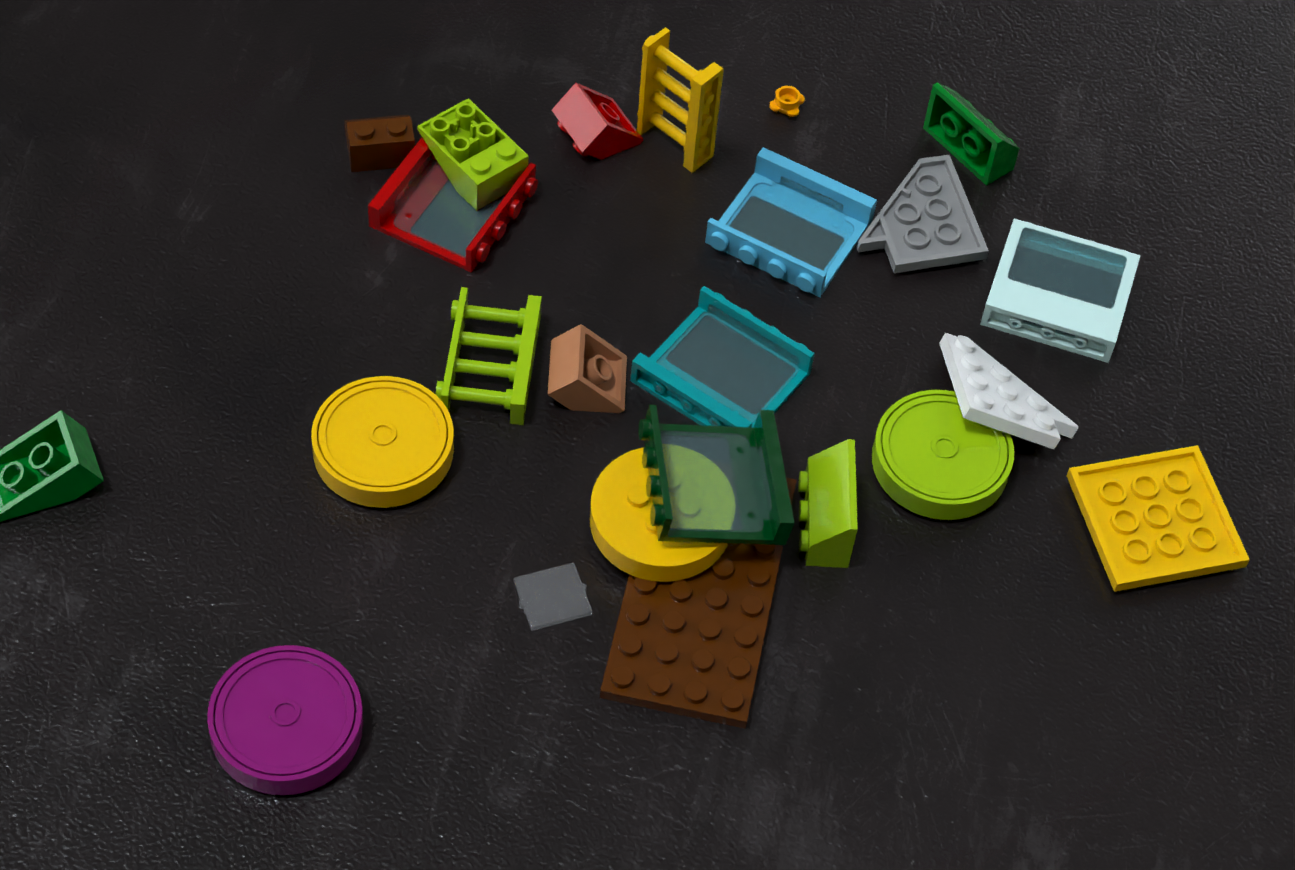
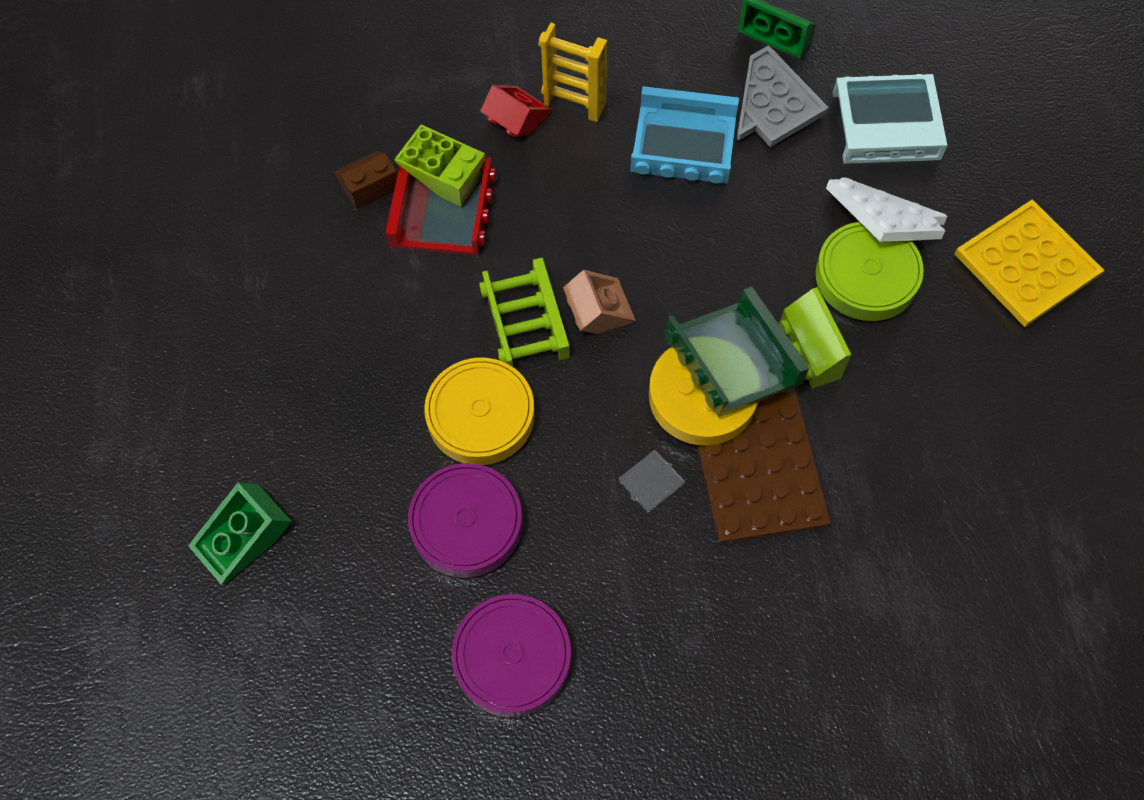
camera: 15 degrees left, 10 degrees up
panel [630,286,815,428] -> none
light orange plate [769,86,805,117] -> none
none -> magenta brick [408,463,523,578]

